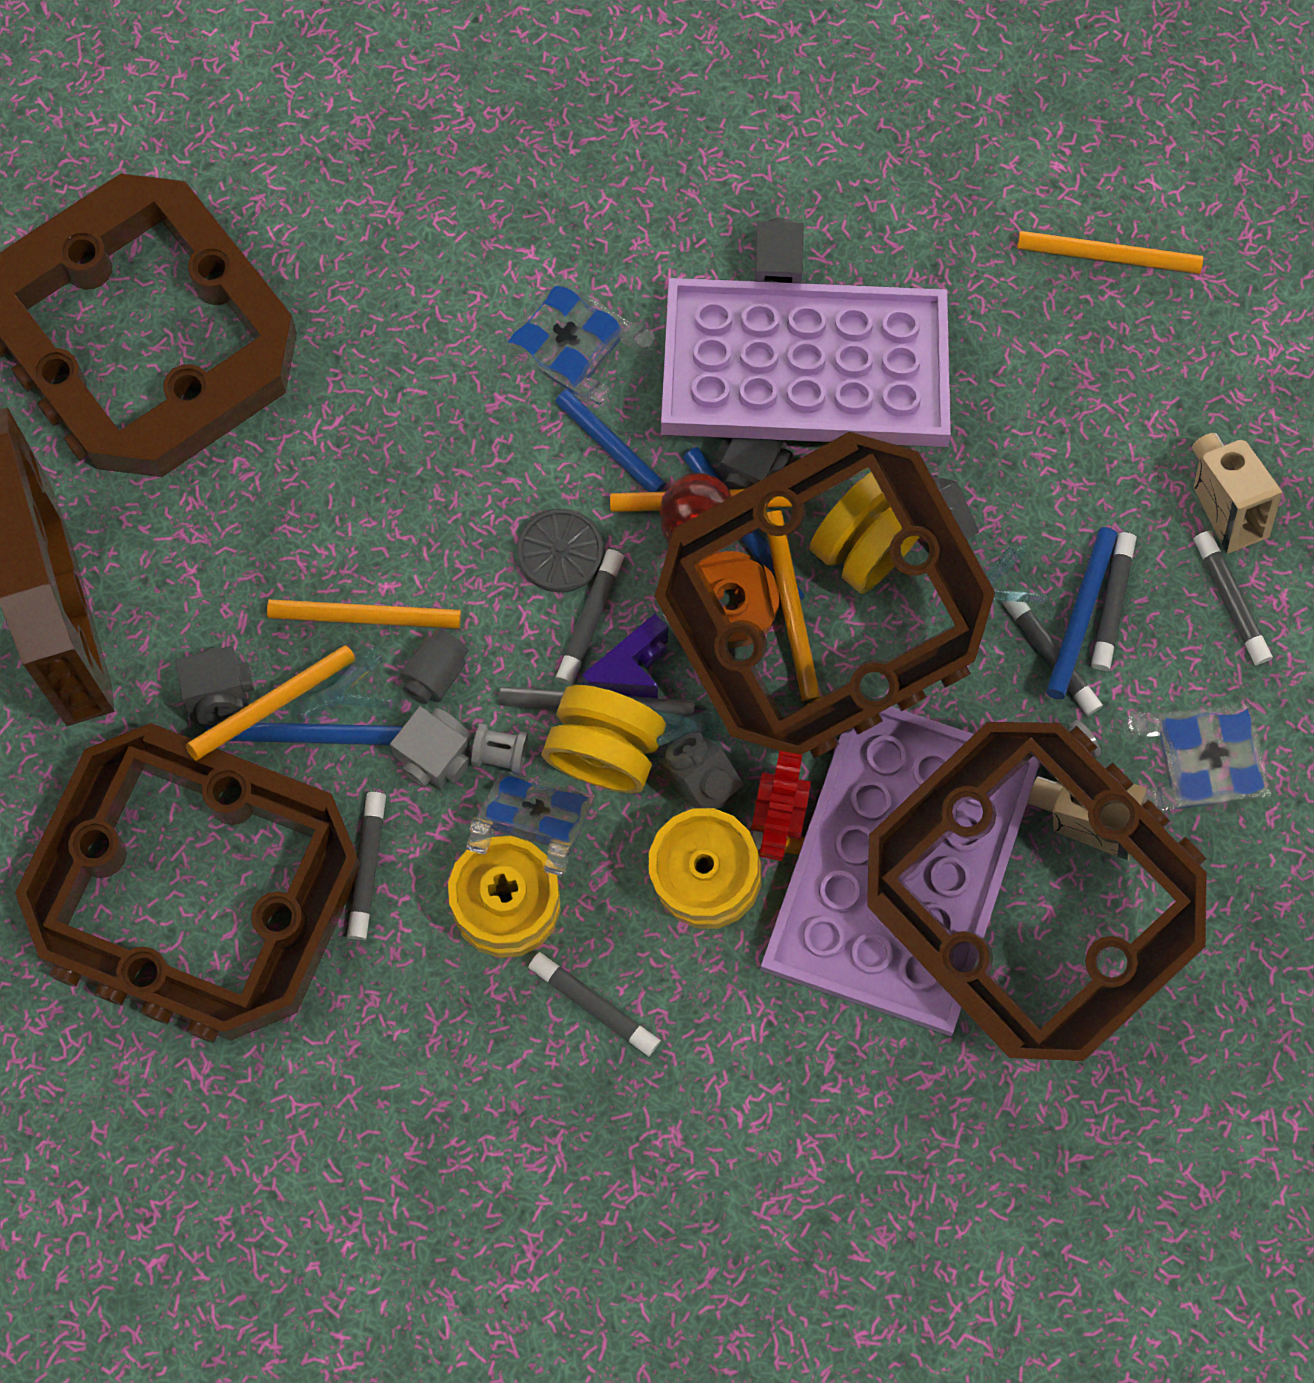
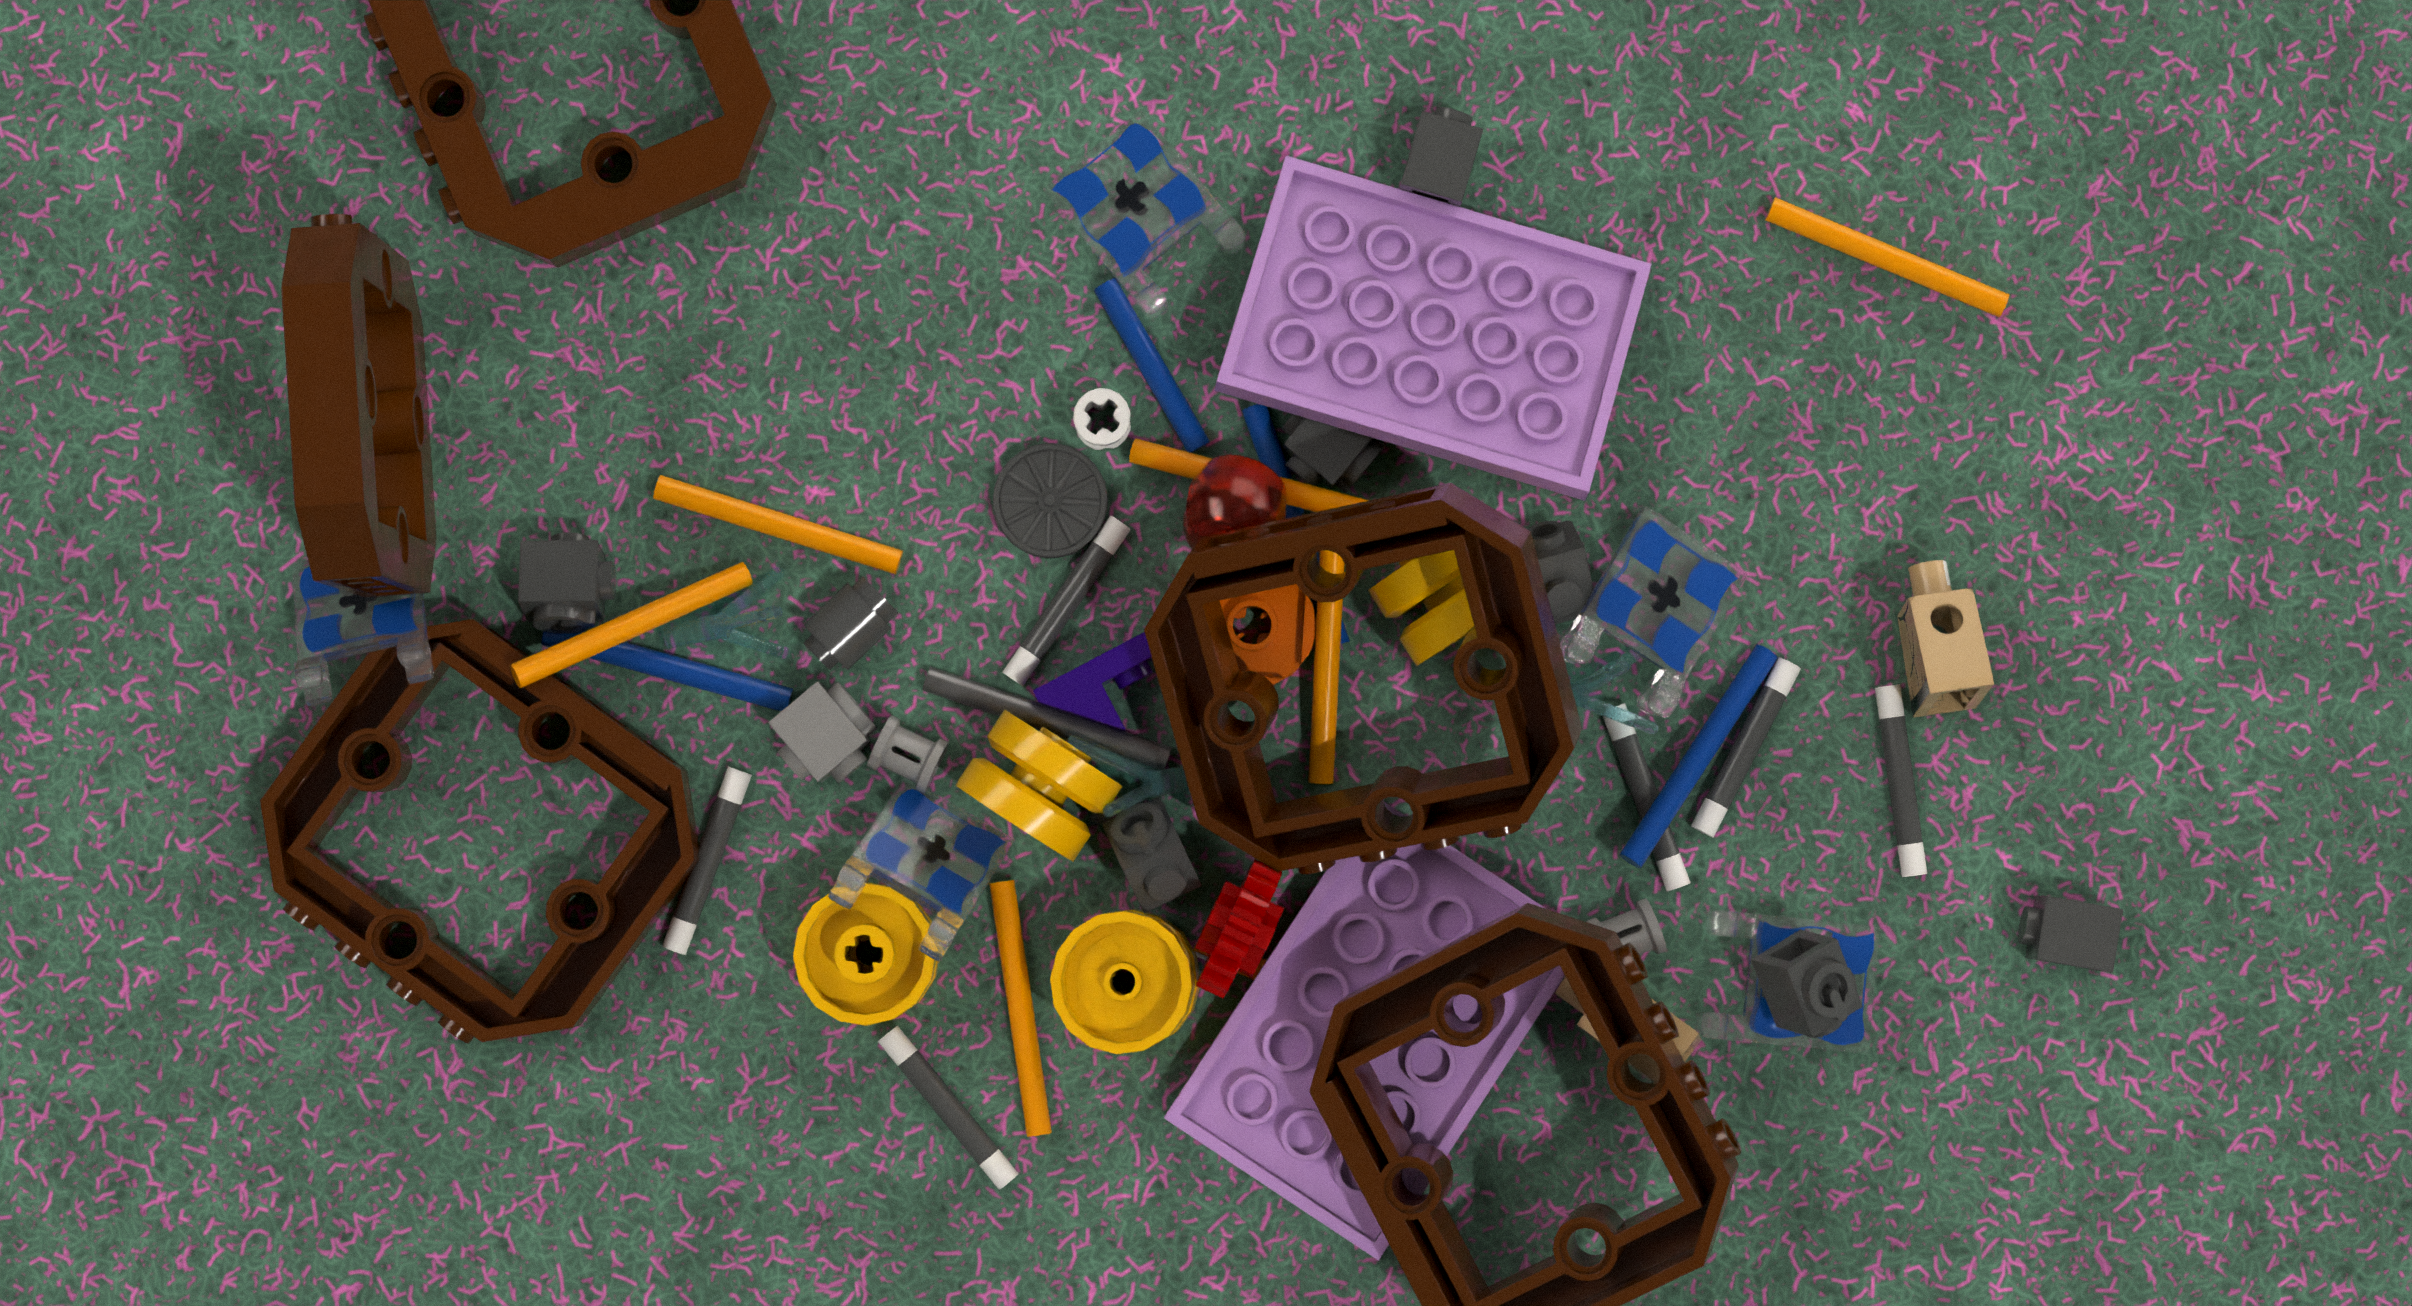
camera: 10 degrees right, 15 degrees up
none -> clear flag [292,560,434,706]
none -> light orange bar [989,880,1052,1137]
none -> white bush [1073,388,1131,450]
none -> clear flag [1559,506,1747,718]
none -> dark grey brick [1751,929,1863,1038]

